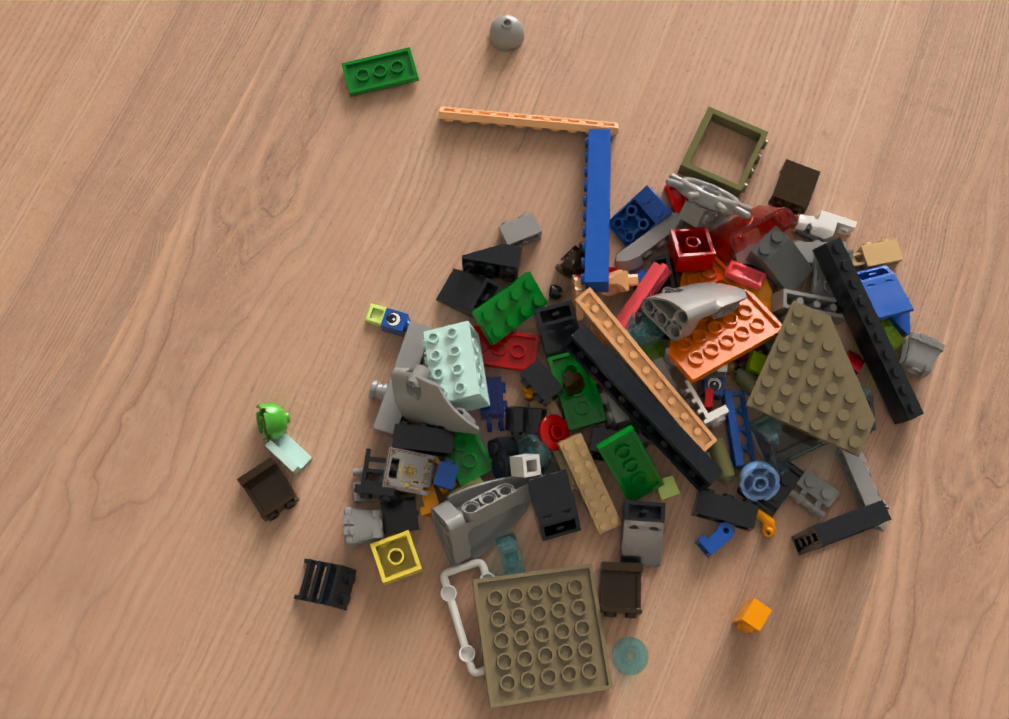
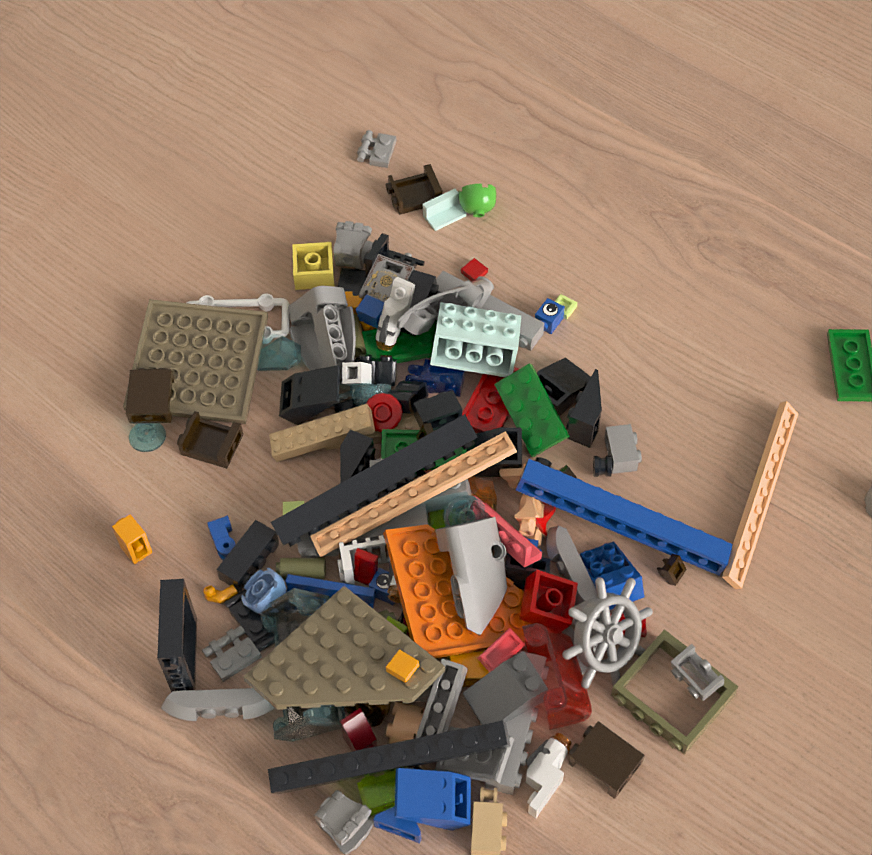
camera: 110 degrees right, 15 degrees down
black plate [294,559,357,611] -> none
green plate [596,425,664,501] -> none
black slope [620,500,665,567] -> none
none -> dark brown panel [125,368,175,424]
none -> light grey plate [357,130,396,168]
none -> white plate [376,277,415,351]
none -> light orange tile [386,649,419,683]
none -> red tile [461,258,488,281]
none -> black wheel [593,456,612,477]
none -> dark brown tile [657,554,687,586]
none -> light grey window [671,644,724,701]

